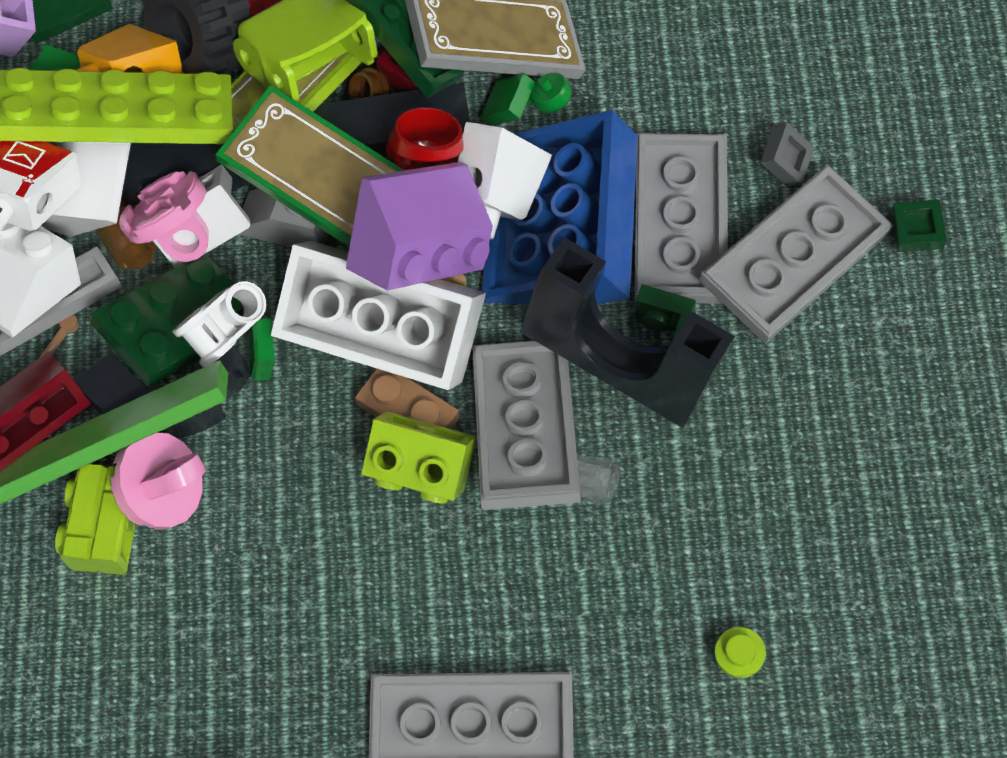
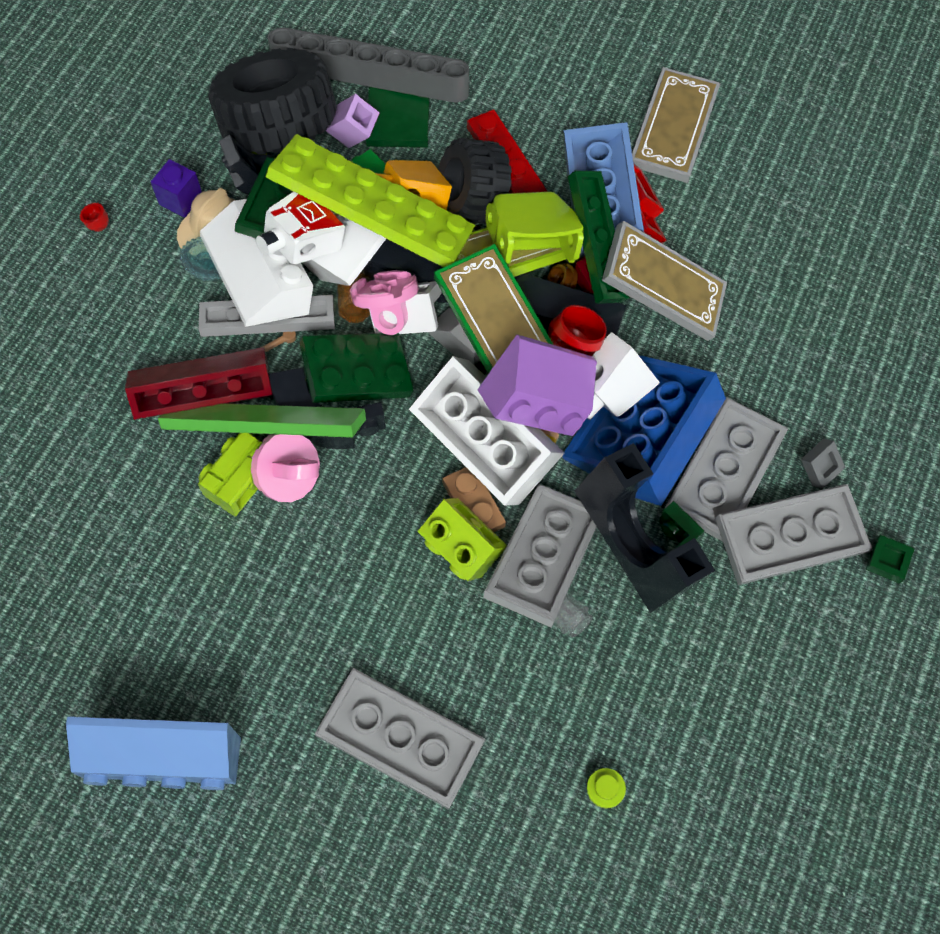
camera: 20 degrees right, 0 degrees up
white piece [172,281,266,368] -> none
green tile [249,318,275,381] -> none
green tile [481,73,534,126] -> none
green piece [526,73,572,114] -> none

